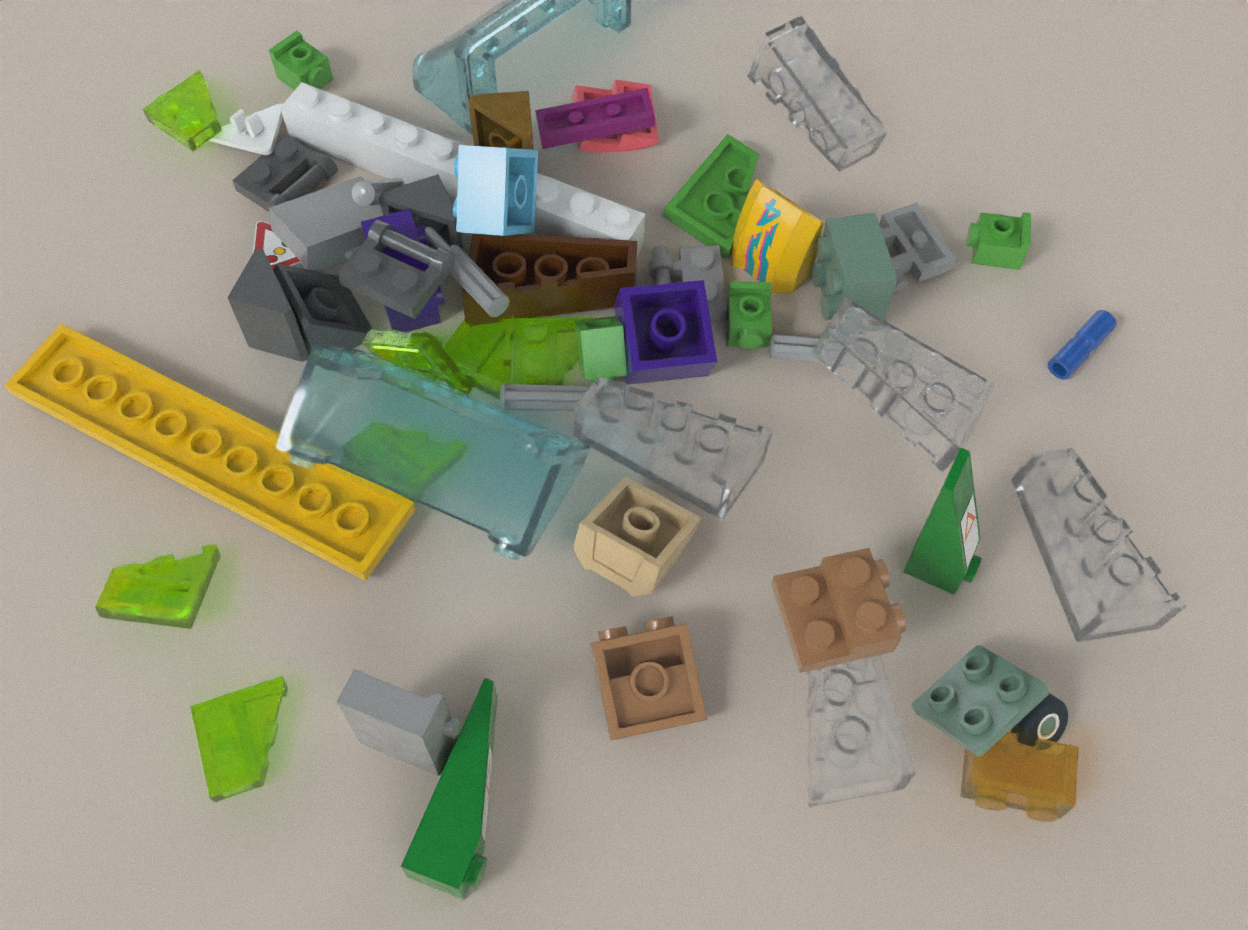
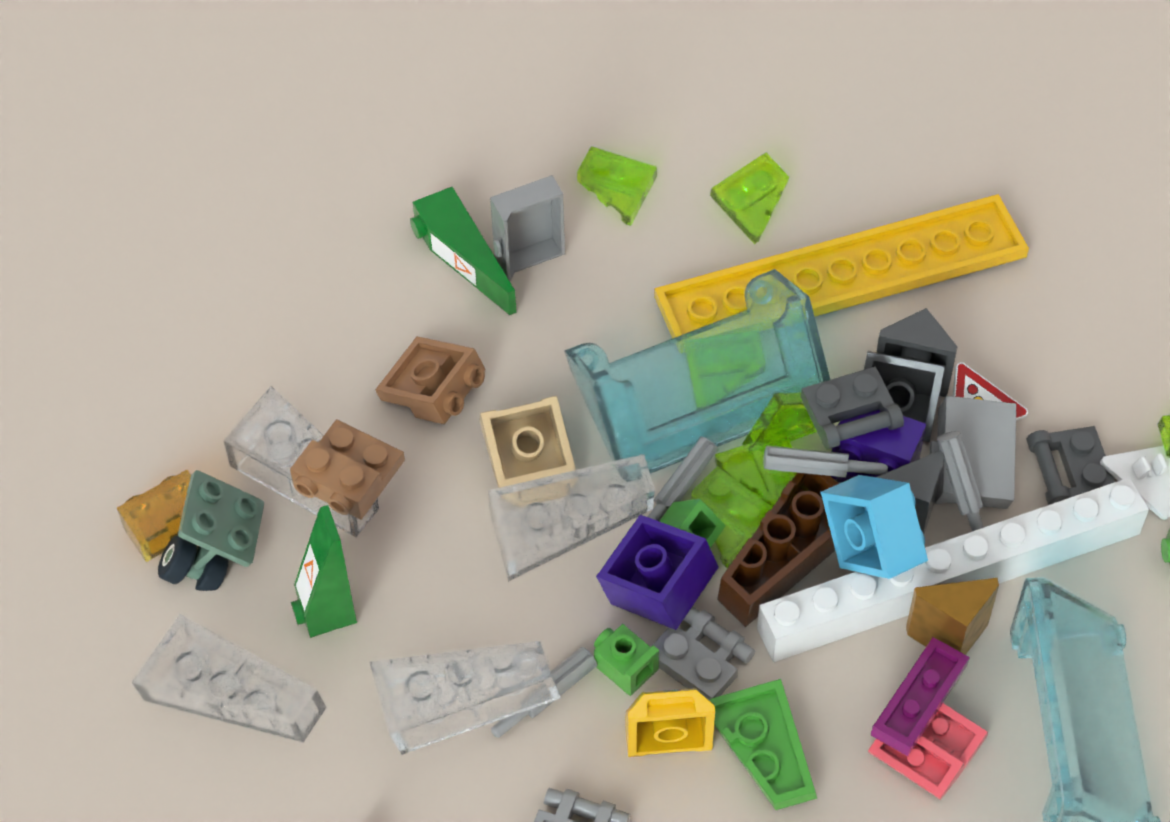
camera: 135 degrees right, 5 degrees down
sand green brick [811,213,898,335] -> none

